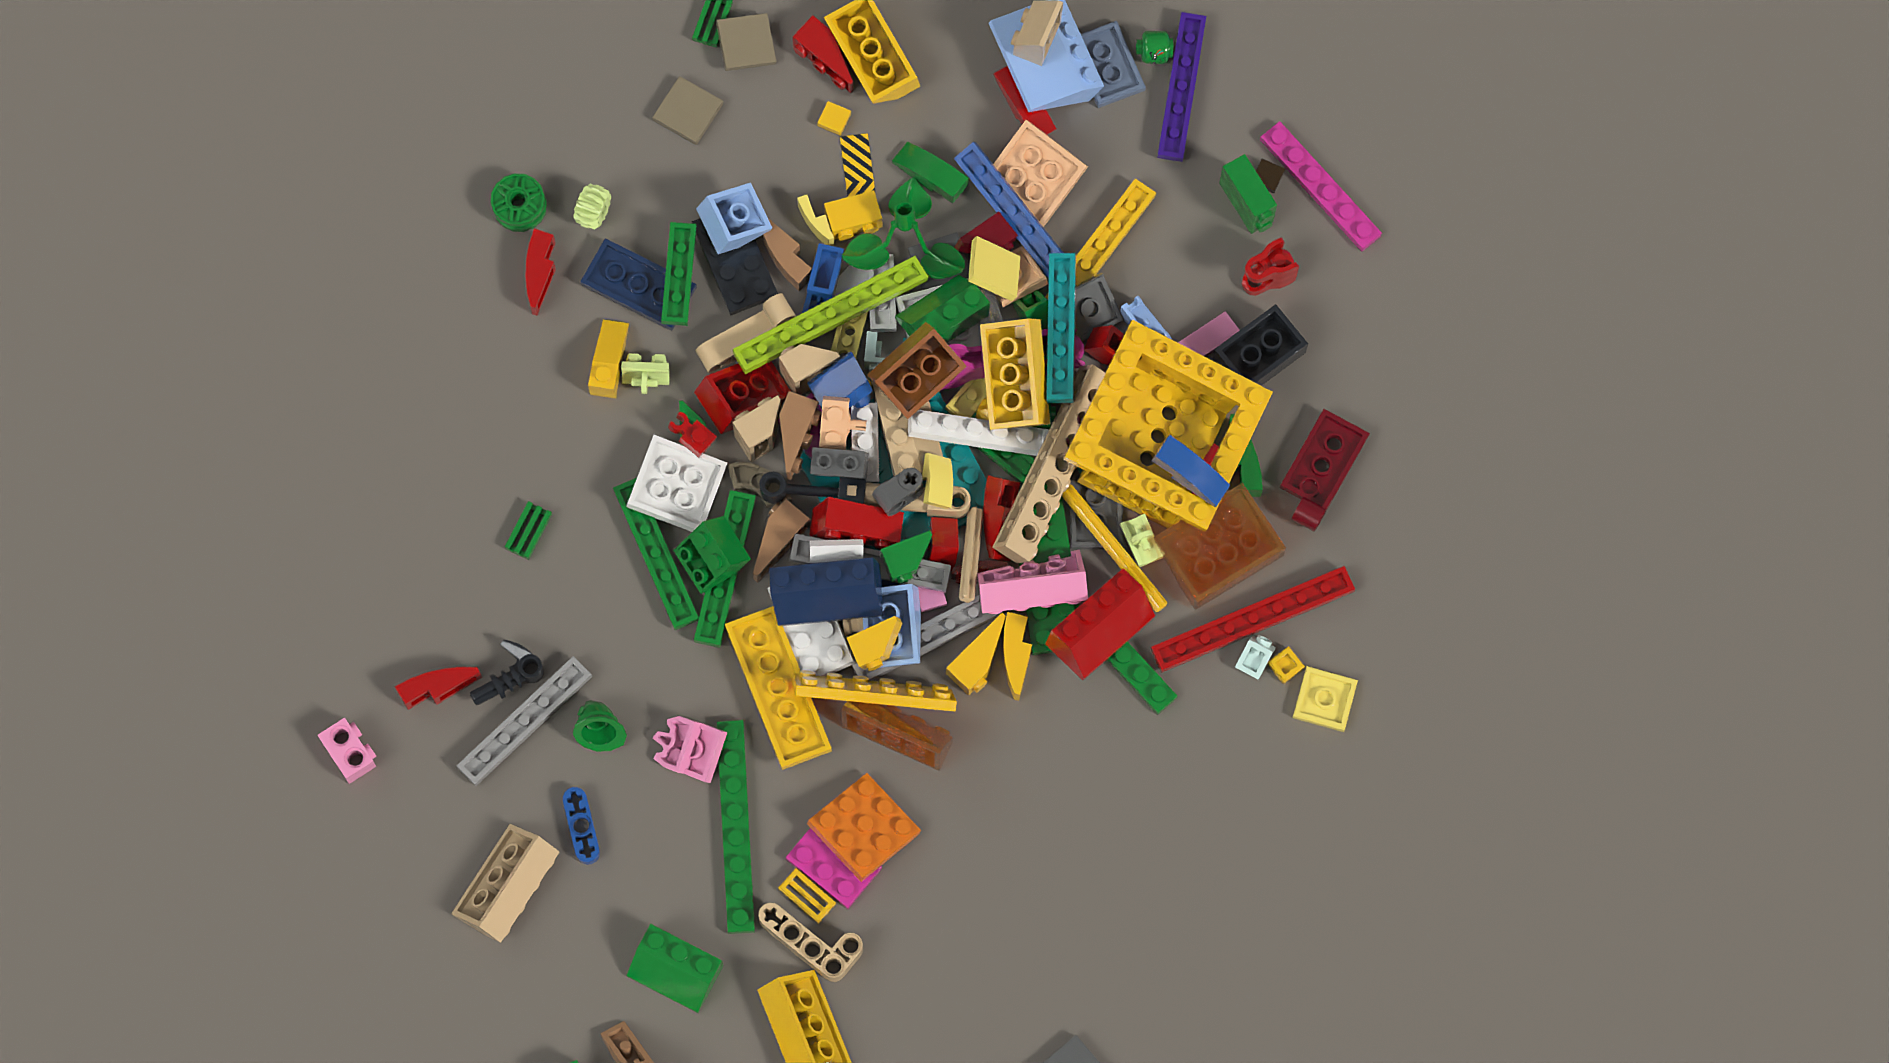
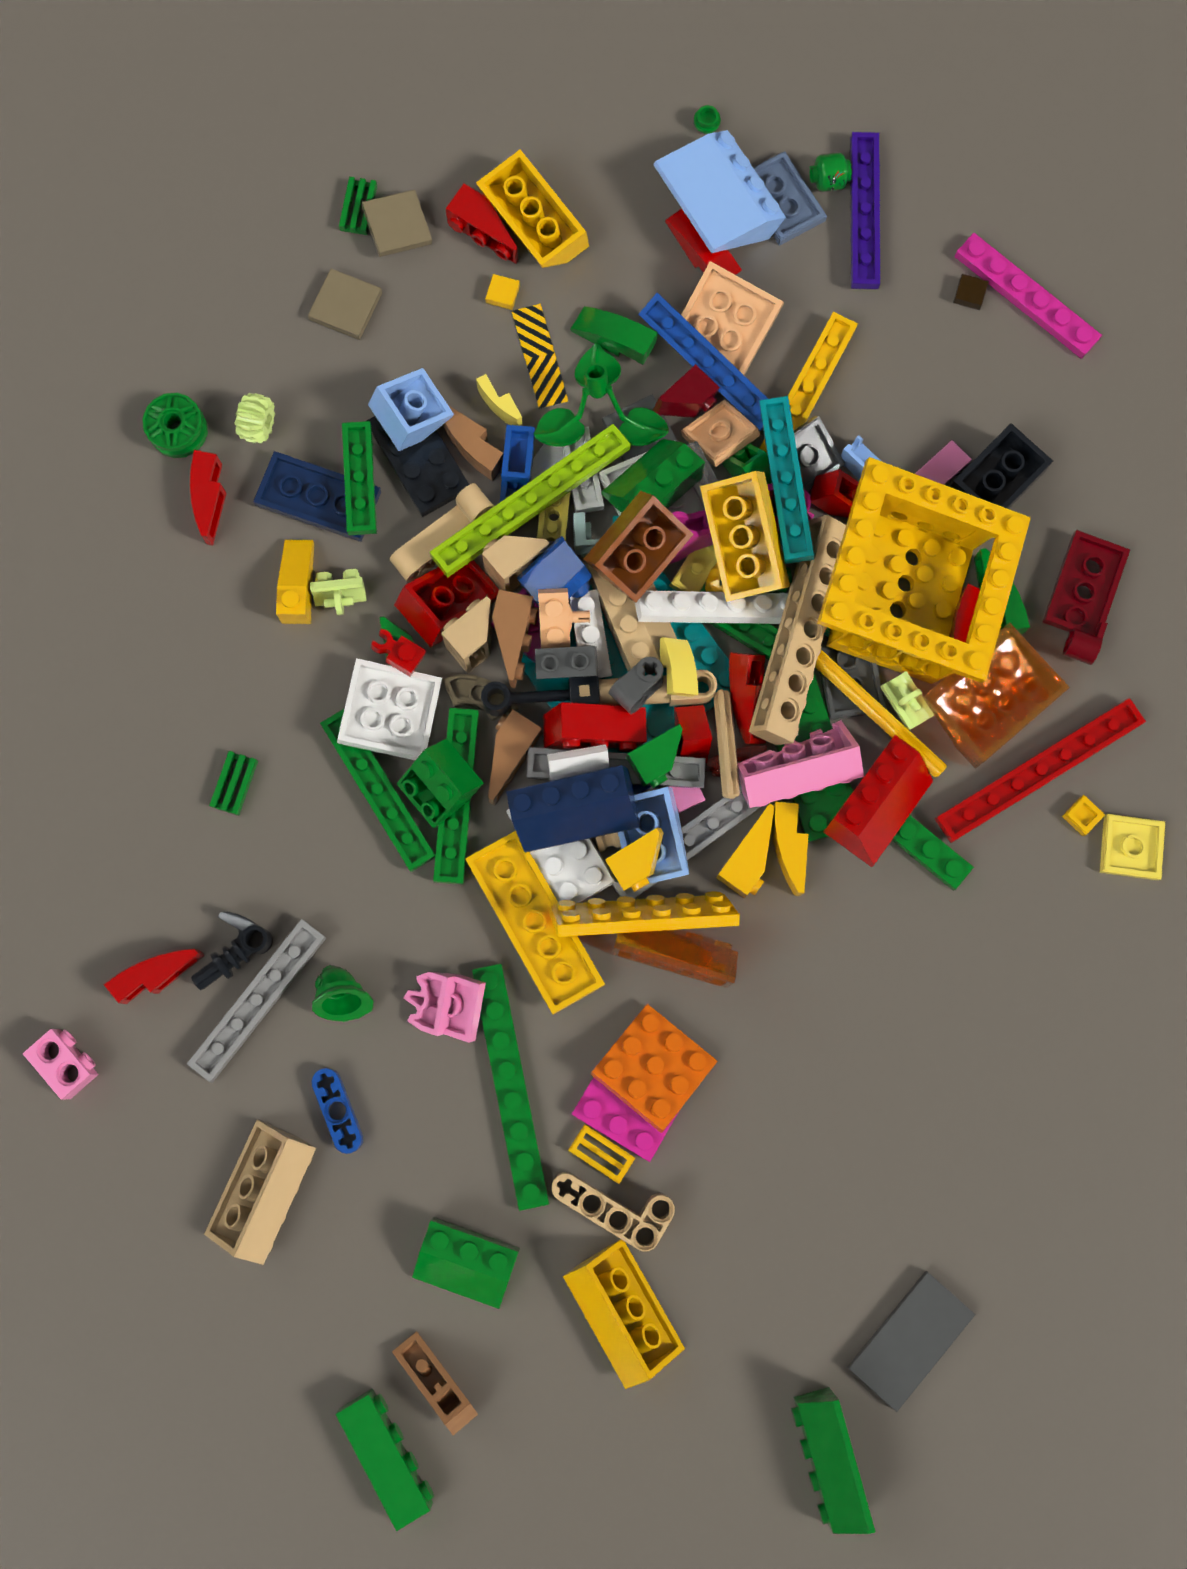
camera: 10 degrees left, 5 degrees up
yellow brick [824,190,883,241] -> none
light yellow tile [968,236,1020,301] -> none
tan slope [1011,0,1063,66] -> none
blue slope [1151,435,1230,507] -> none
green brick [1219,154,1277,234] -> none
light aqua bracket [1235,635,1276,679] -> none
red piece [1242,238,1299,296] -> none

